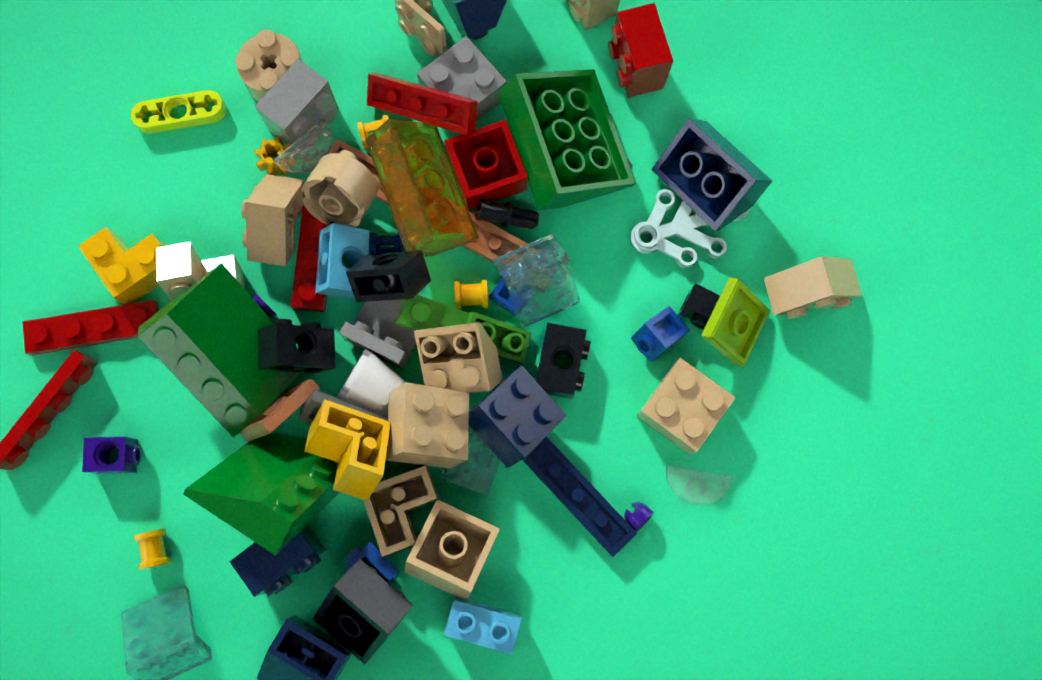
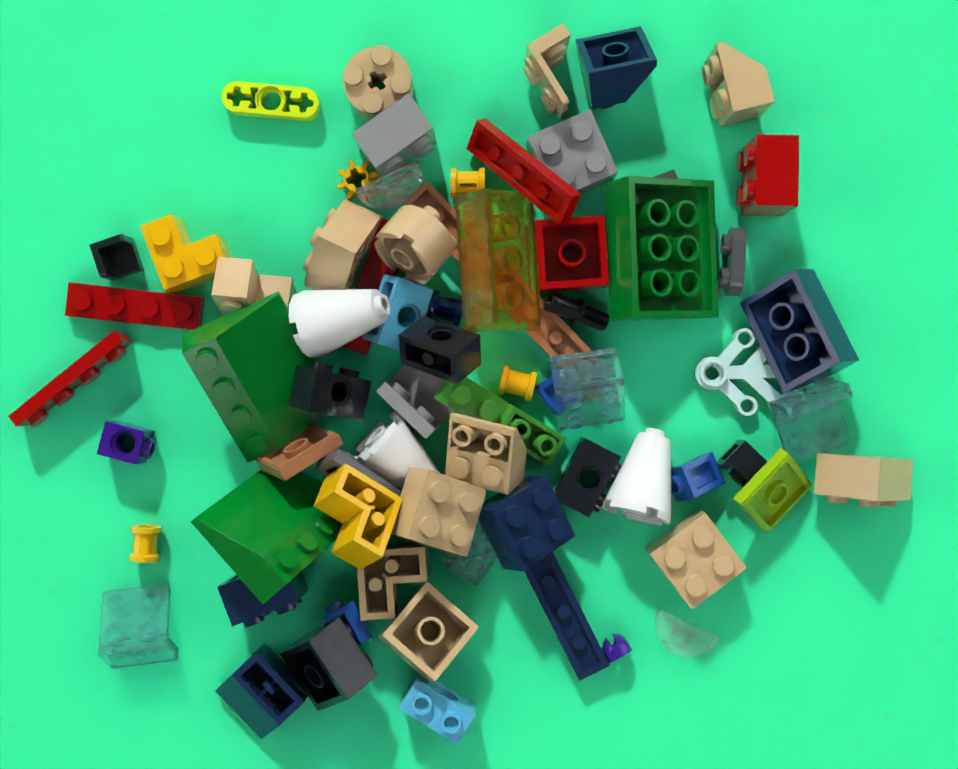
camera: 20 degrees right, 10 degrees up
none -> black panel [89,234,144,281]
none -> white cone [288,289,391,358]
none -> white cone [602,428,671,526]
none -> dark grey plate [718,227,746,296]
none -> clear light blue bracket [769,377,853,463]

